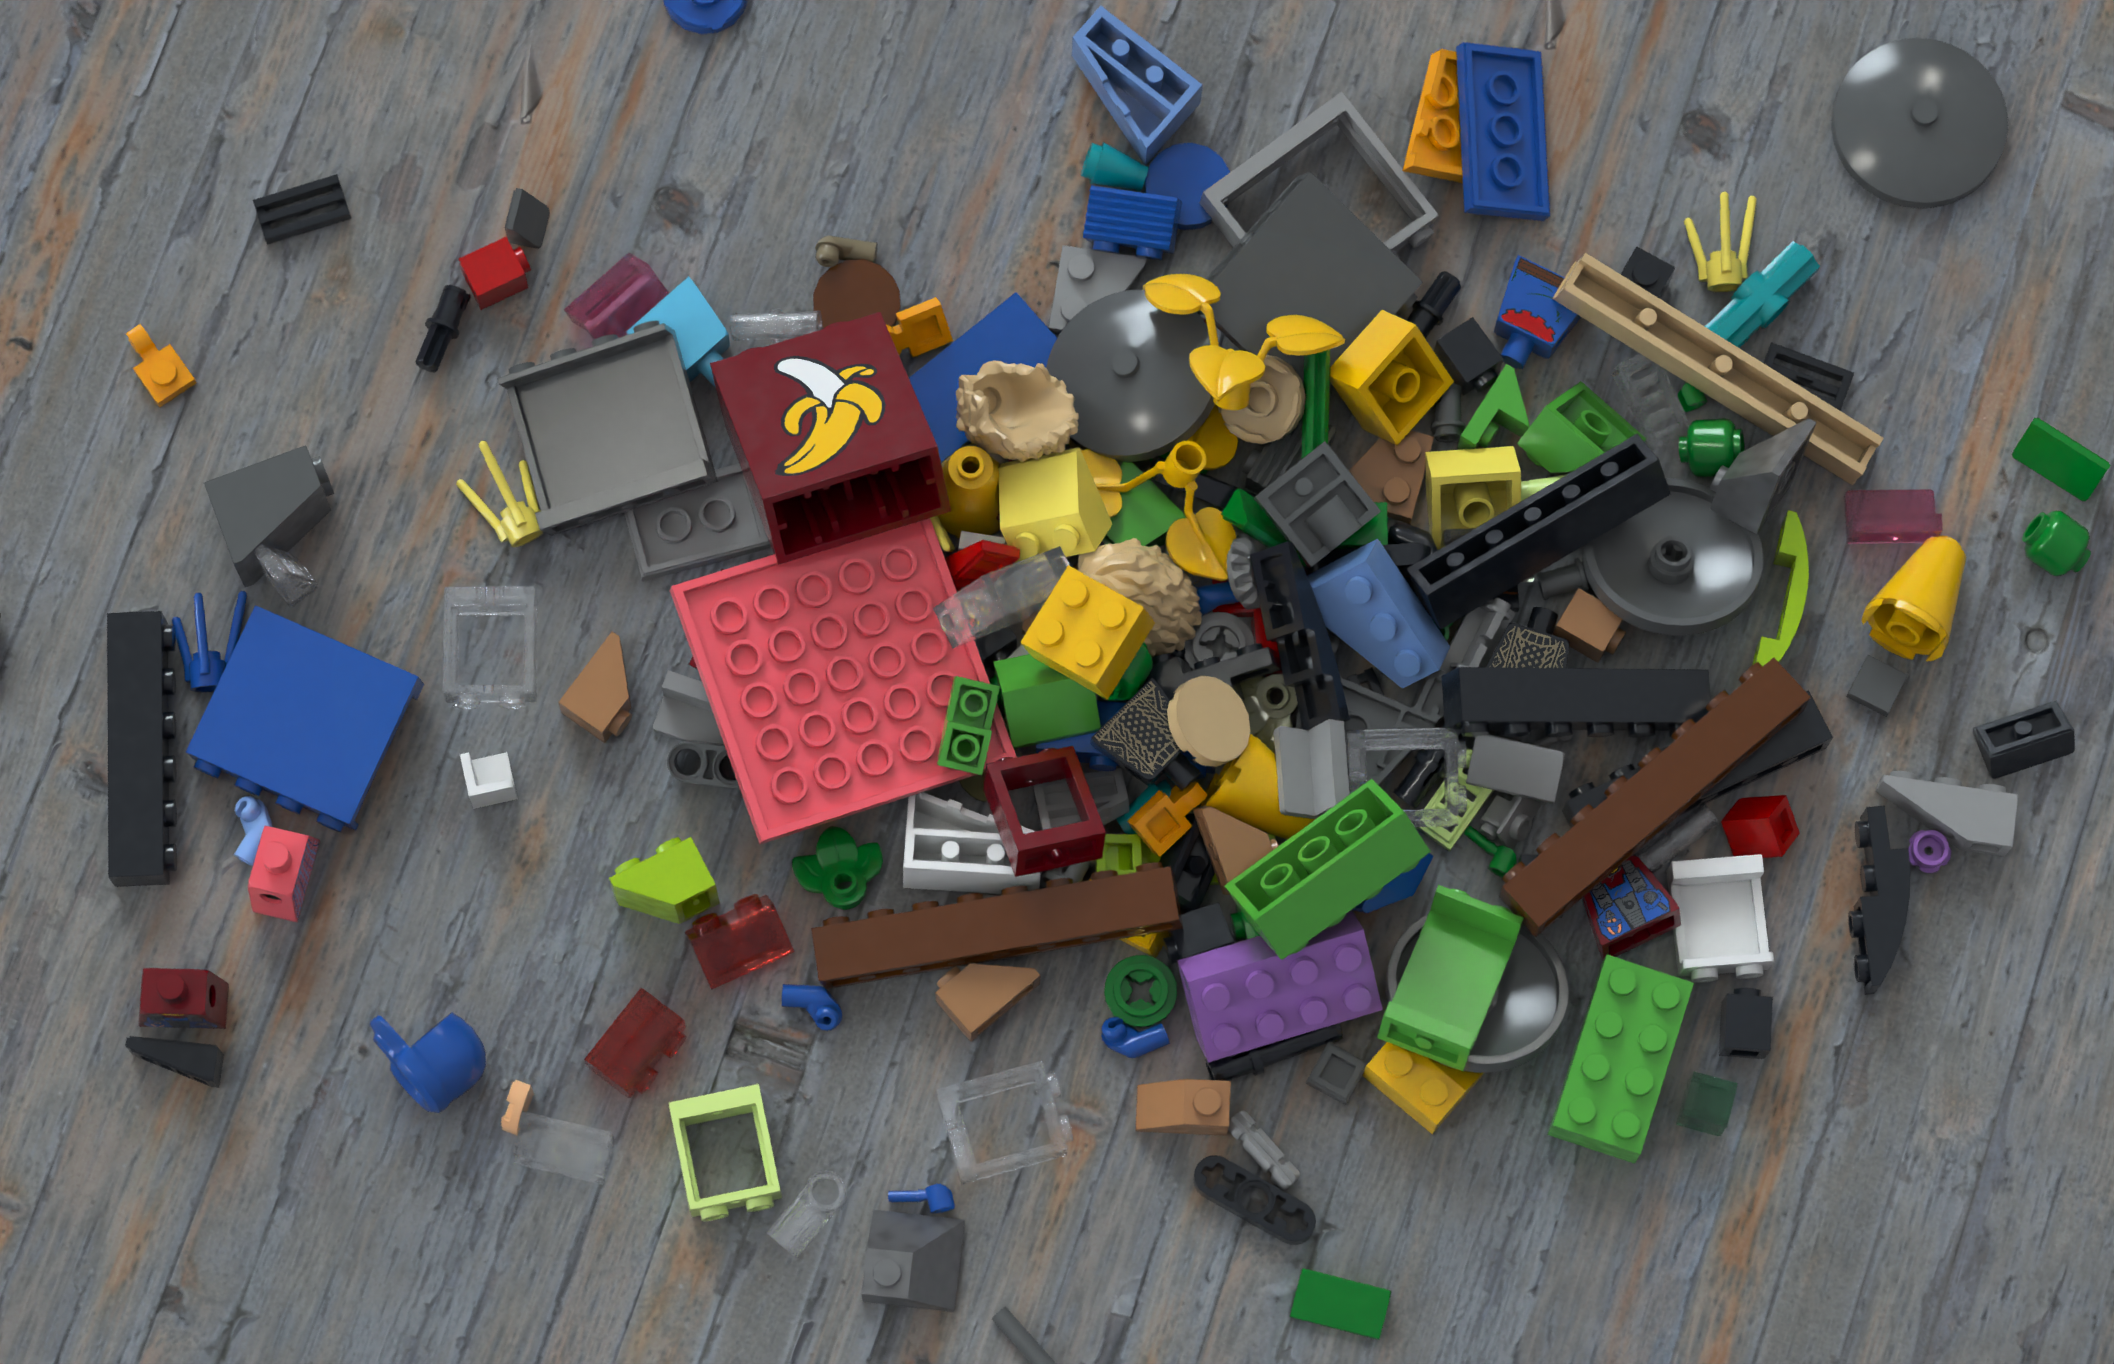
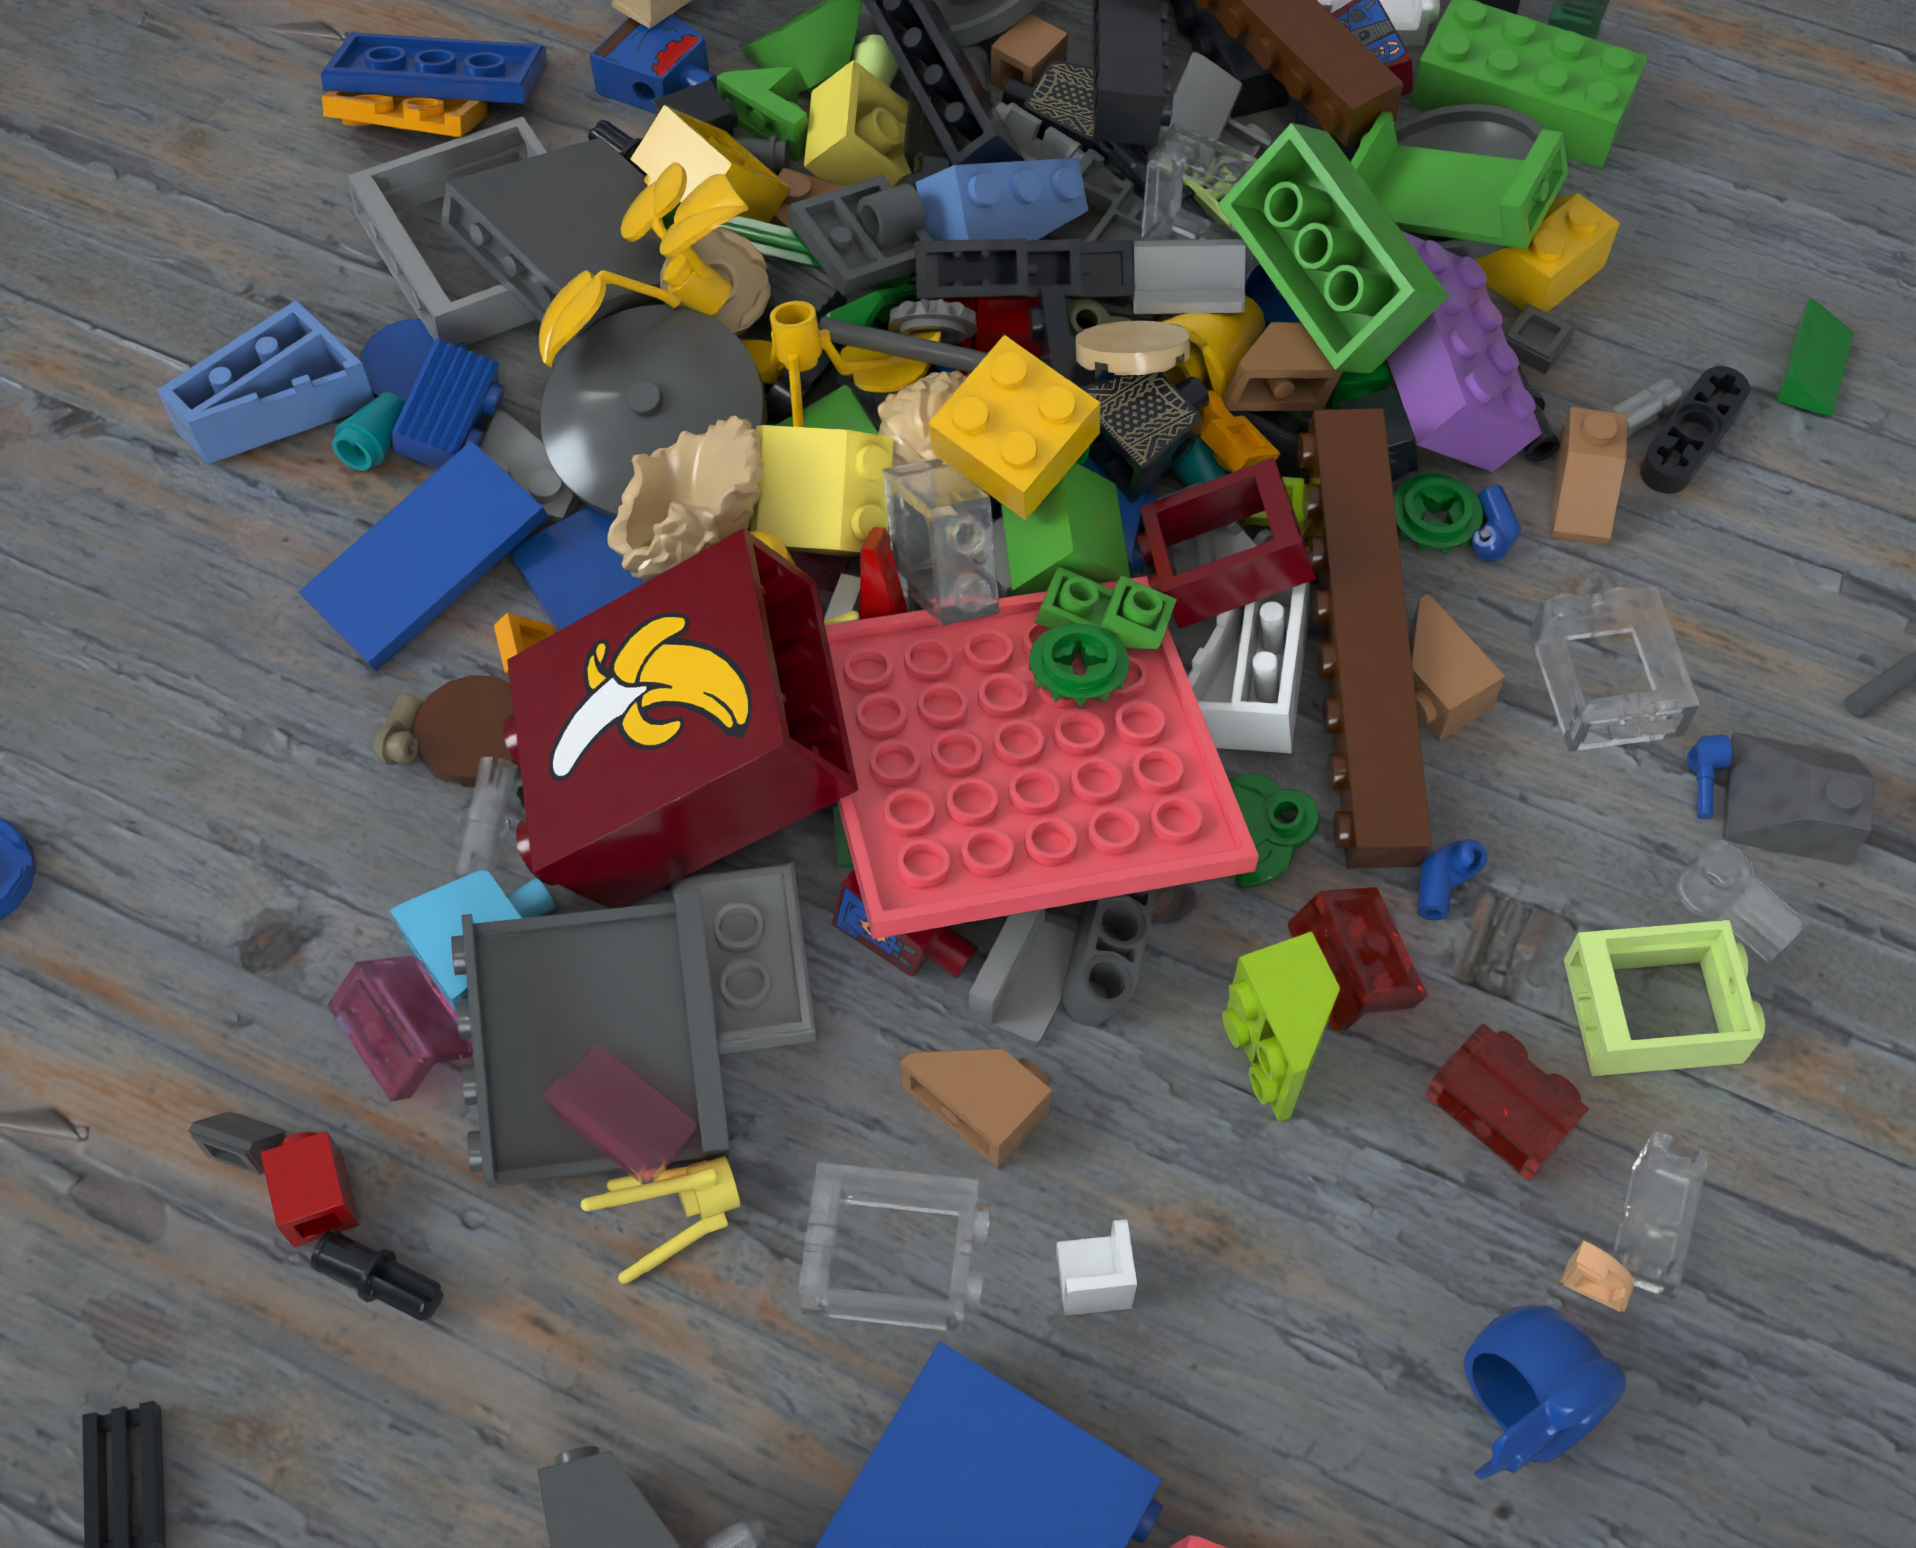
camera: 80 degrees left, 15 degrees down
none -> blue tile [299,440,549,671]
none -> clear pink panel [542,1046,697,1185]
none -> dark grey bar [819,316,988,373]
none -> green gear [1029,623,1129,708]

